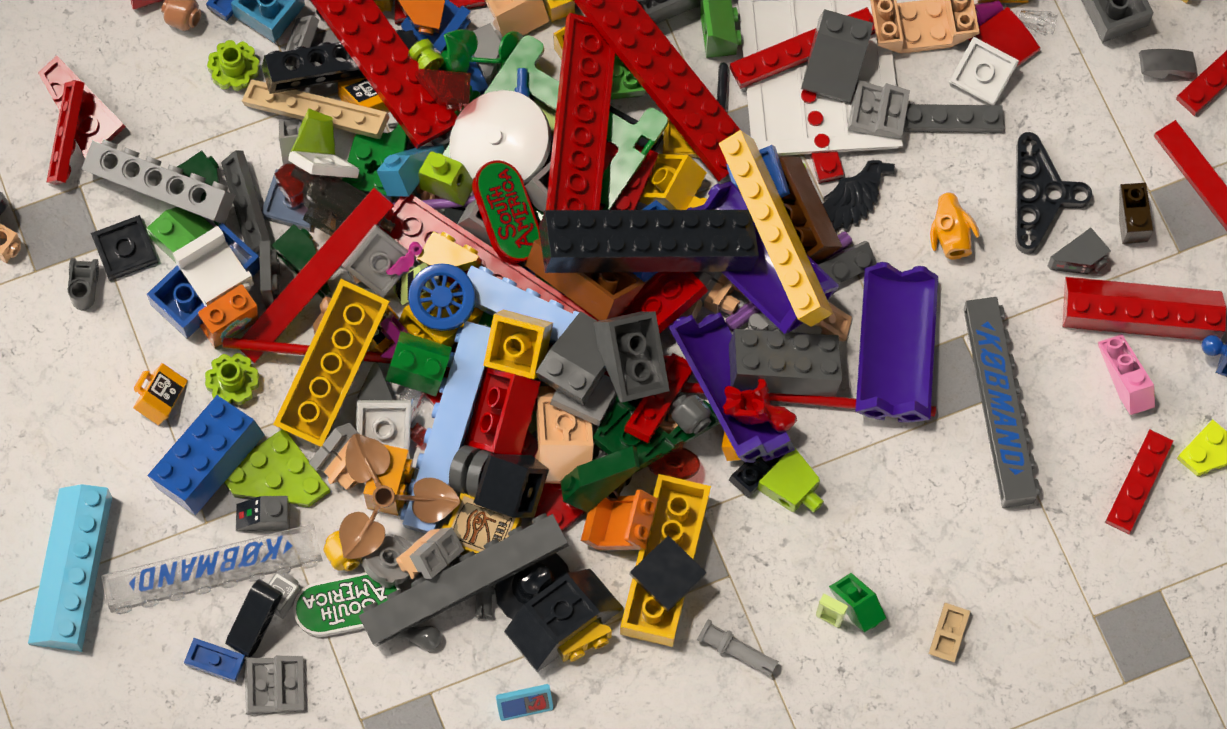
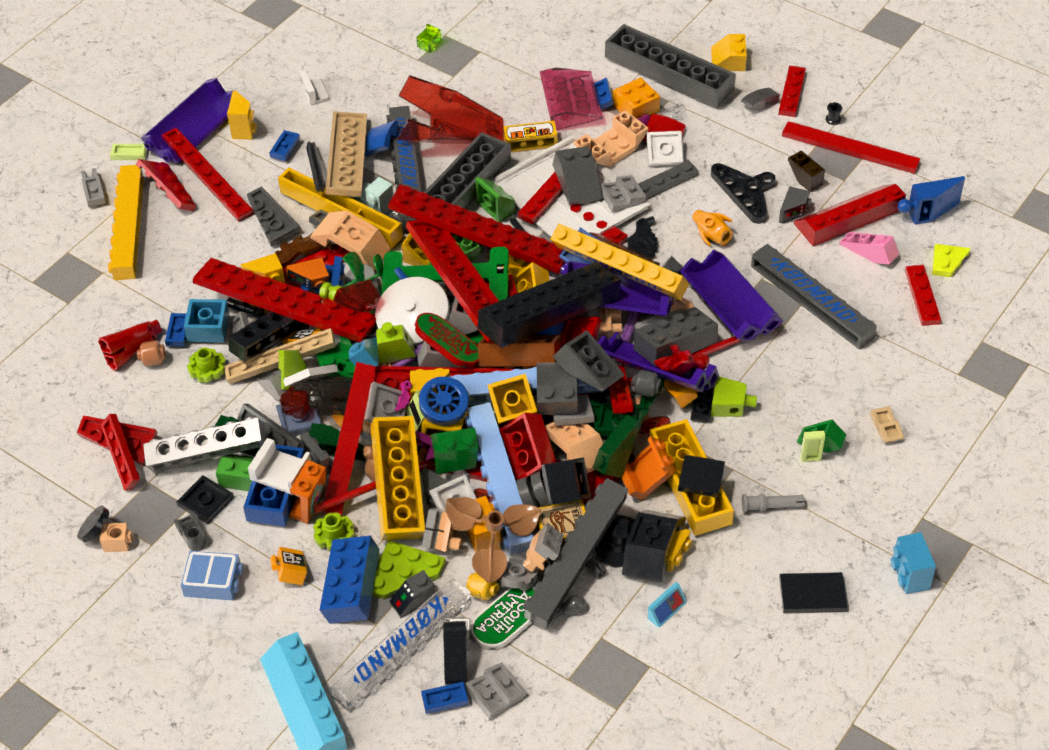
camera: 30 degrees left, 20 degrees down
none -> medium blue brick [181,551,243,601]

